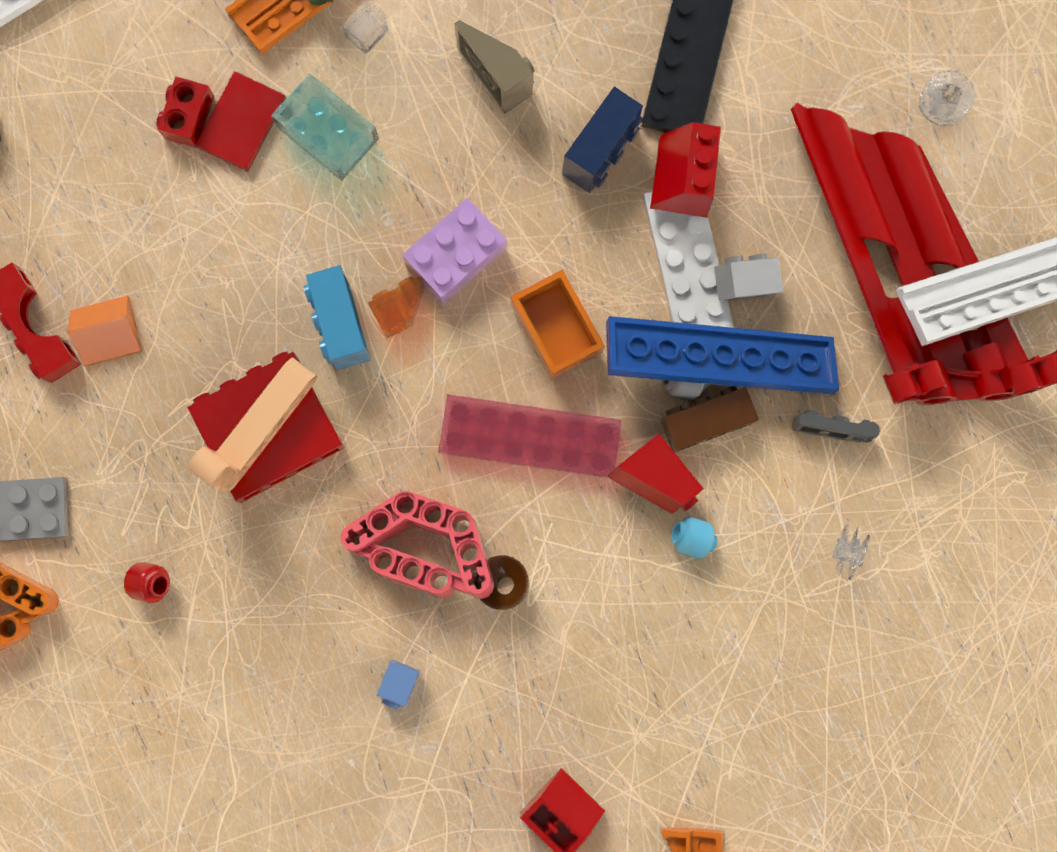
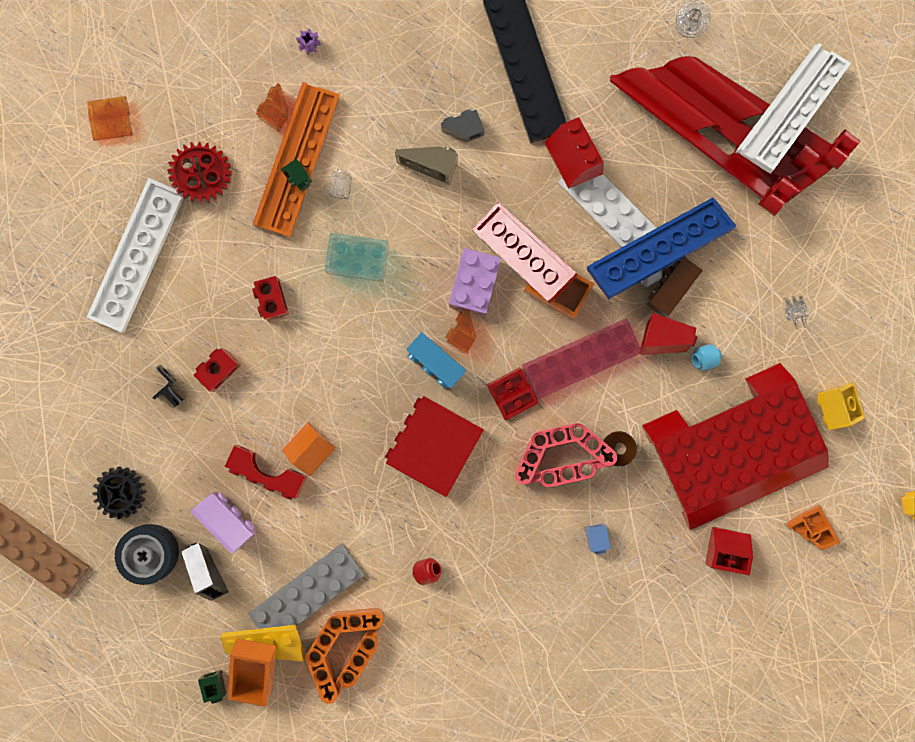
camera: 30 degrees left, 5 degrees up
light nougat beam [187,358,317,493] -> none
red tile [195,71,287,172] -> none
dark blue brick [562,86,643,193] -> none
light grey brick [714,254,783,301] -> none
dark grey hinge [792,411,880,443] -> none
none -> red brick [193,348,241,392]
none -> dark grey slope [441,109,485,142]
none -> plate [472,202,578,304]
none -> red slope [486,367,539,421]
none -> red slope [642,363,829,530]
none -> yellow slope [817,382,865,430]

